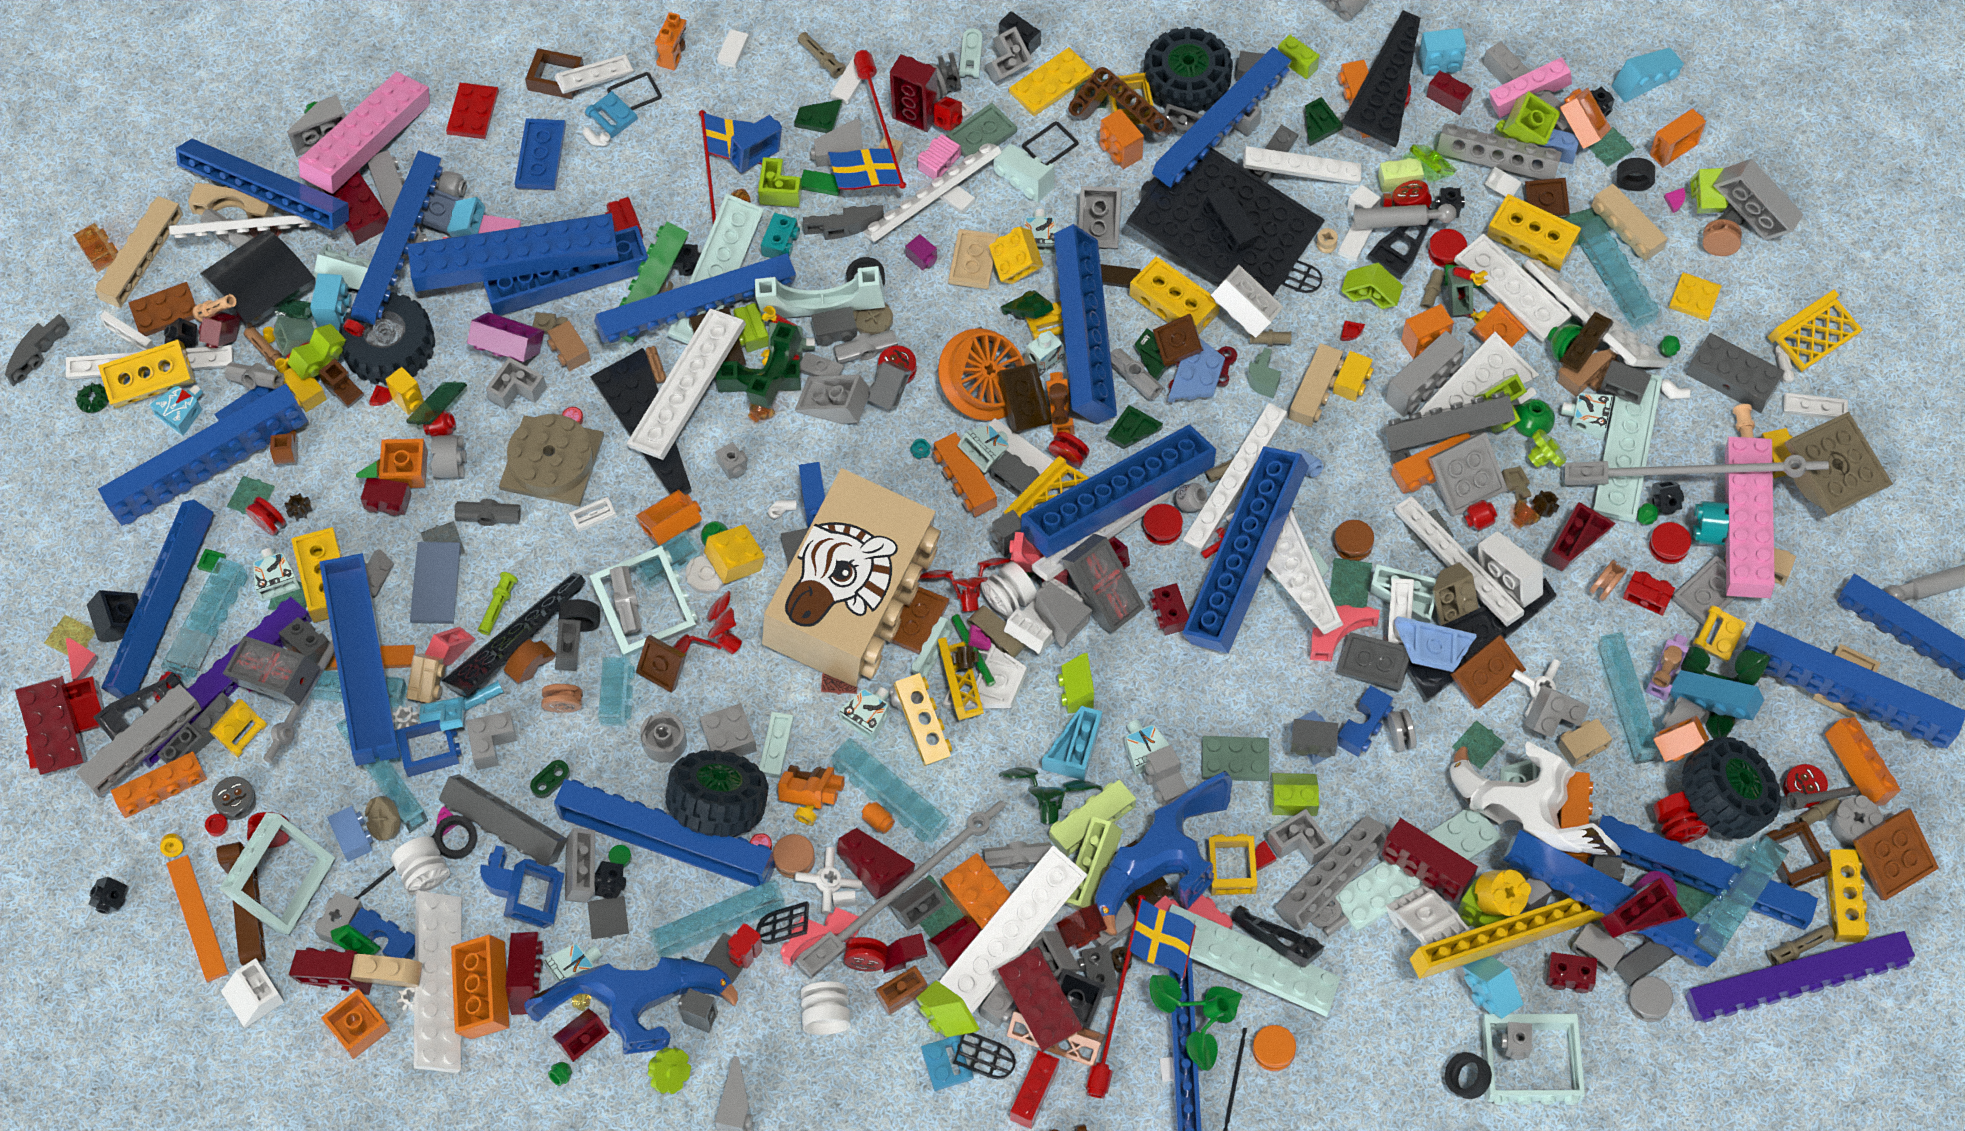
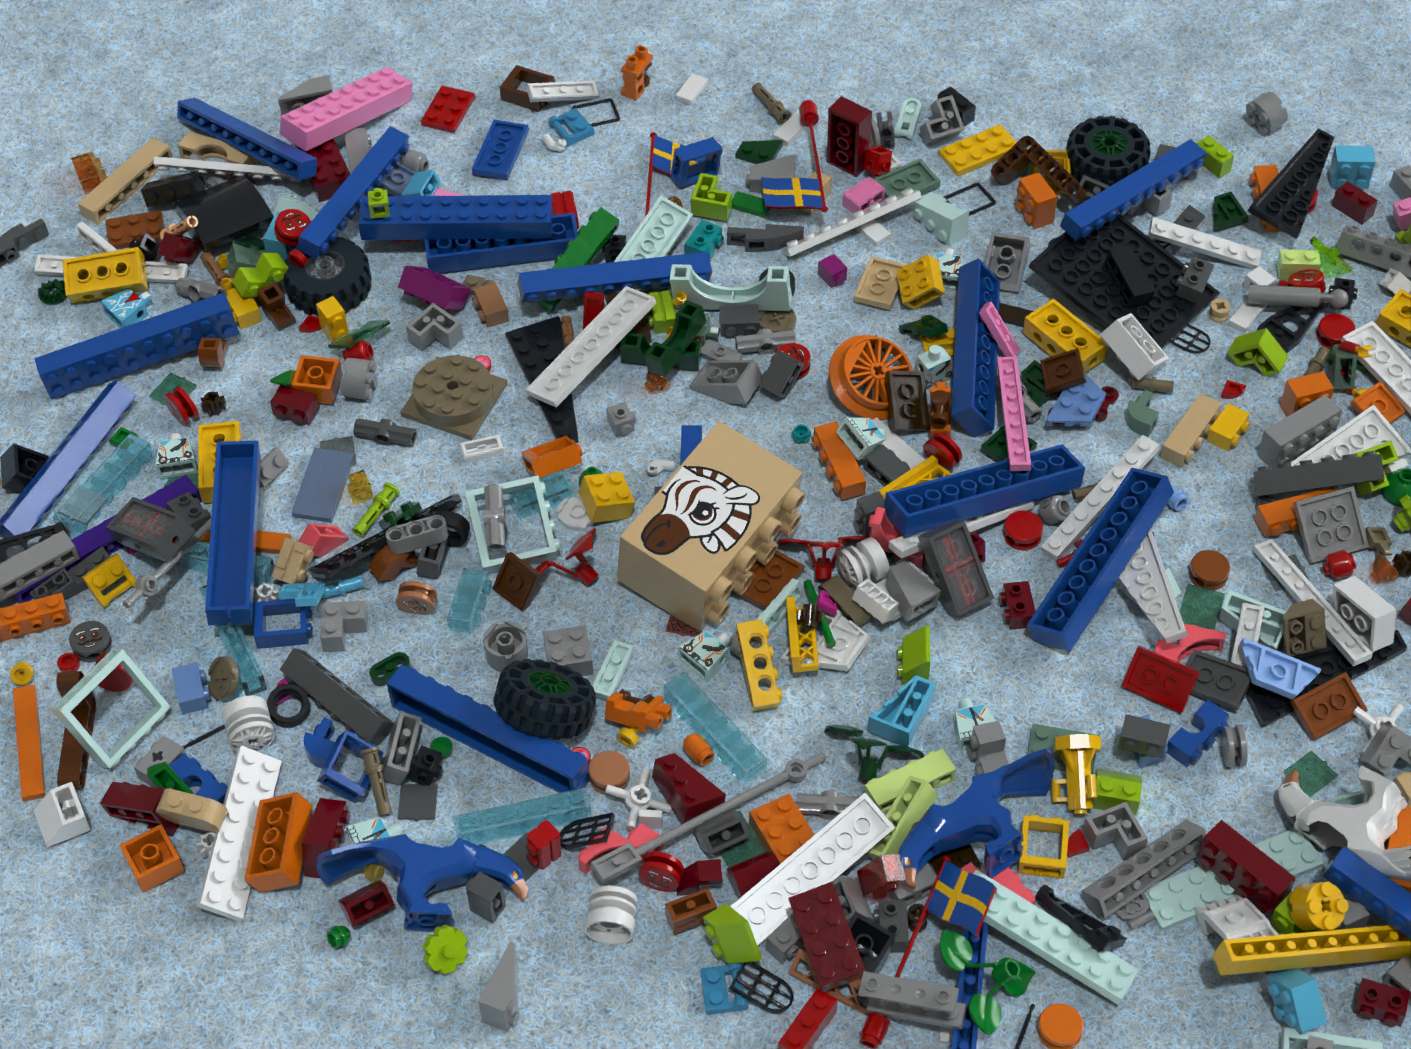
camera: 10 degrees right, 10 degrees down
none -> black brick [141,171,205,207]
none -> red head [274,209,311,246]
none -> clear yellow brick [347,469,373,506]
none -> dark tan pin [359,746,393,816]
none -> lime brick [368,188,390,219]
none -> dark green wing [378,500,423,529]
none -> light grey beam [386,515,448,555]
none -> red tile [583,292,605,330]
none -> light grey fence [858,971,967,1030]
none -> bright pink plate [979,301,1020,357]
none -> bright pink plate [997,357,1031,471]
none -> yellow piece [1051,734,1101,815]
none -> red plate [1121,645,1200,713]
none -> dark grey brick [1175,256,1214,304]

